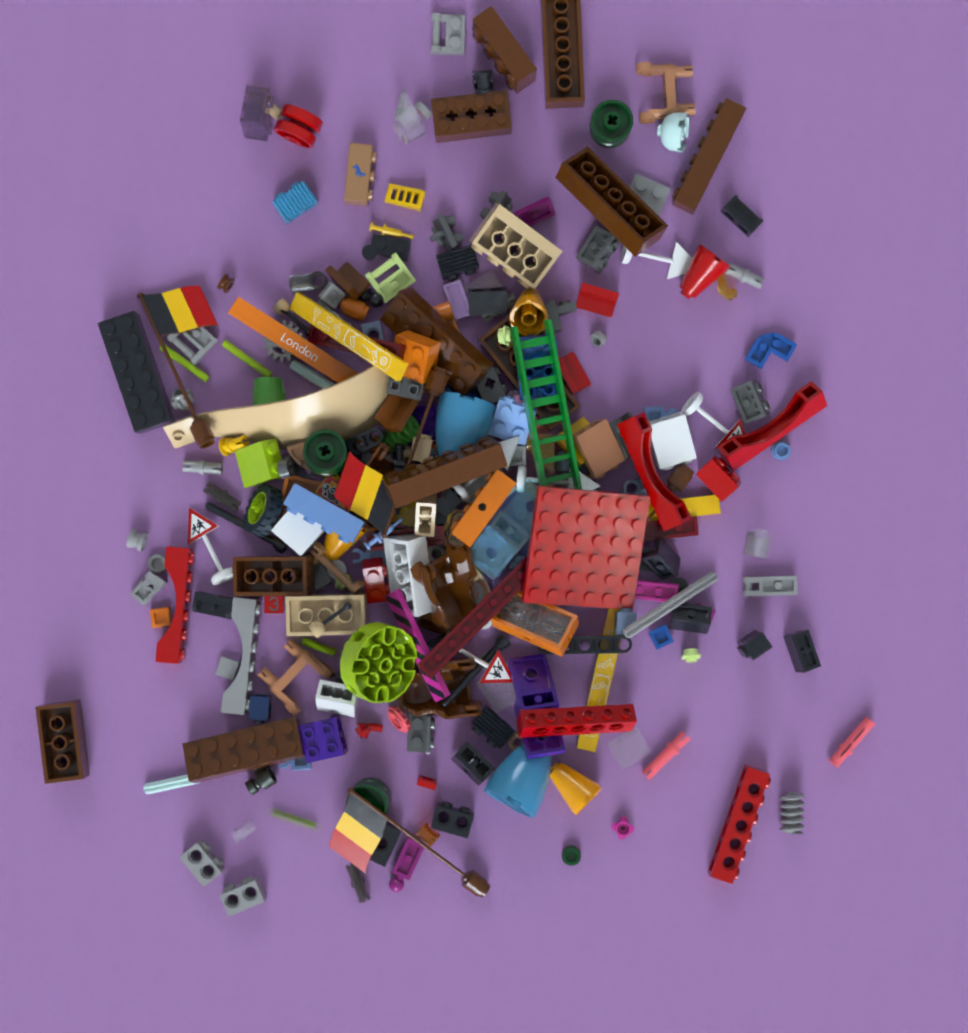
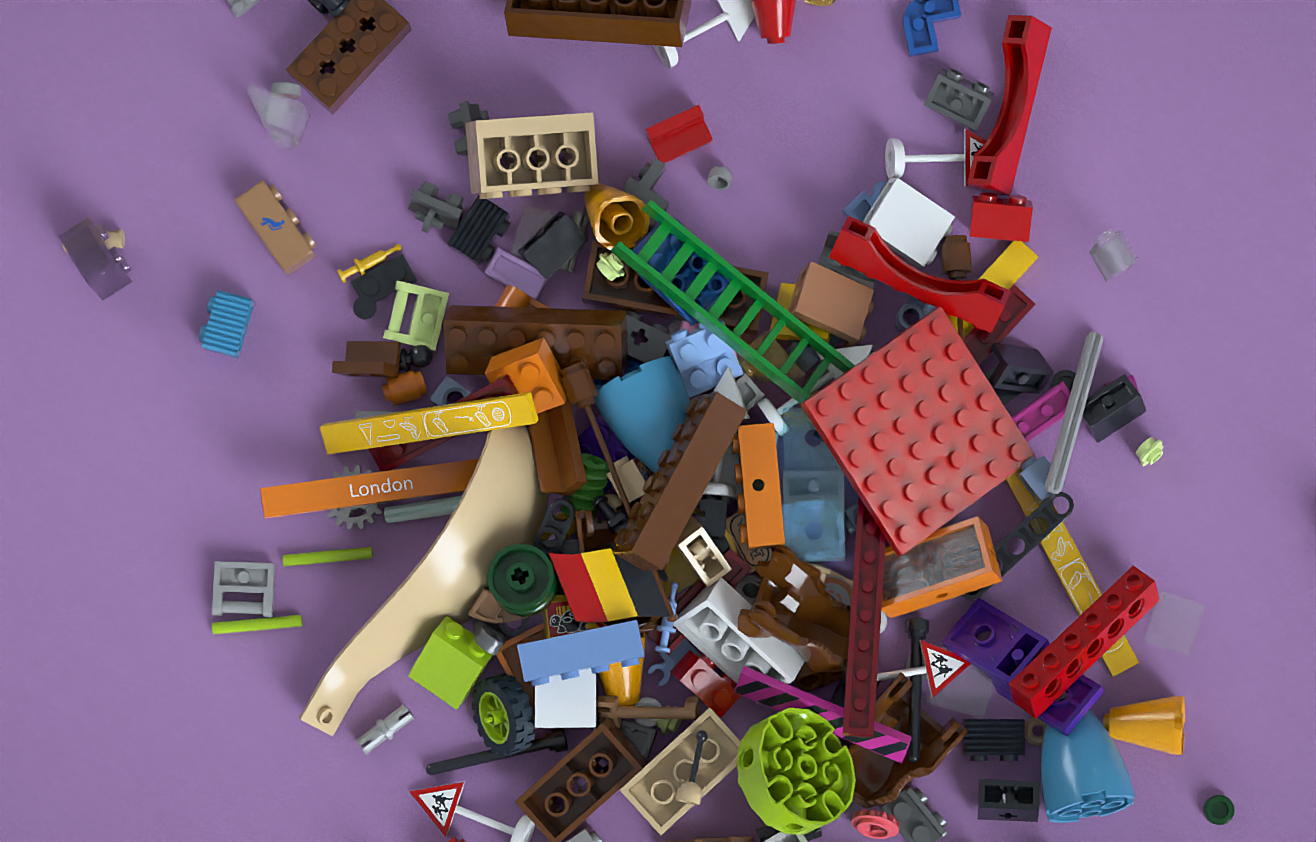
camera: 40 degrees left, 5 degrees down
black brick [97,311,176,434] -> none
flag [137,285,219,449] -> none
light grey gear [170,388,195,412] -> none
clear smoke pin [203,481,242,512] -> none
reddish brown bush [217,274,235,293] -> none
yellow pin [218,435,249,456] -> none
bright green piece [252,377,286,405] -> none
red tile [264,596,284,613] -> none
hinge [272,298,310,336] -> none
red wheel [273,104,323,149] -> none
clear smoke piece [289,271,329,293] -> none
lime piece [296,636,342,658] -> none
light grey tile [318,281,346,309] -> none
yellow slope [384,183,426,212] -> none
dark grey hips [386,377,425,401] -> none
magenta plate [514,196,556,227] -> none
red panel [559,352,591,395] -> none
dark grey bracket [576,225,619,274] -> none
dark pink plate [611,816,634,839] -> none
coral pin [642,731,691,780] -> none
blue plate [648,624,674,650] -> none
black brick [737,630,772,660] -> none
light grey plate [742,575,798,596] -> none
medium blue plate [771,441,791,460] -> none
black hinge [783,630,821,673] -> none

